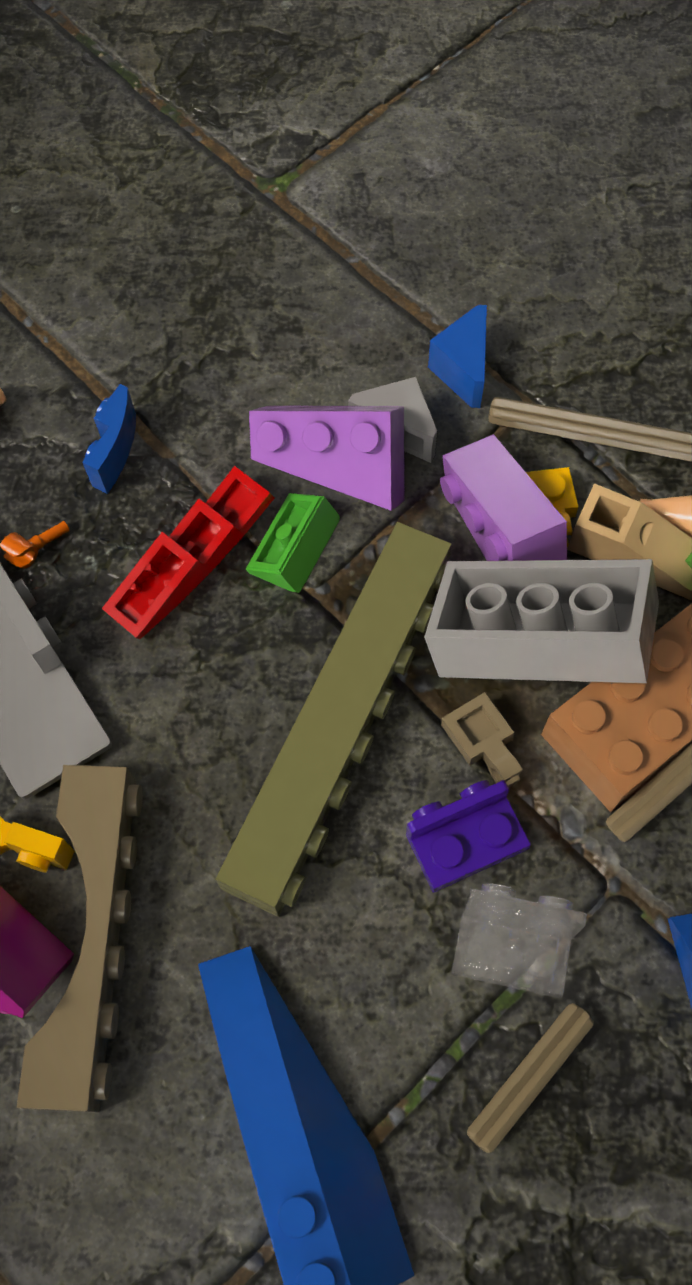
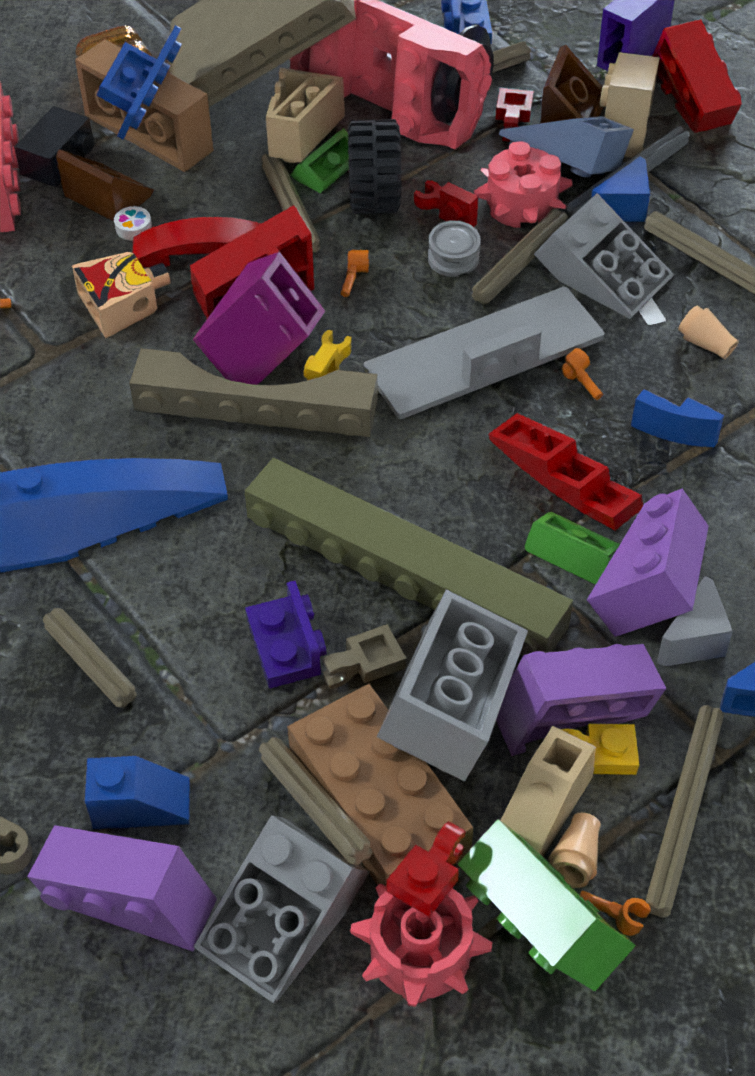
camera: 95 degrees right, 15 degrees down
clear bracket [451,883,587,998] -> none

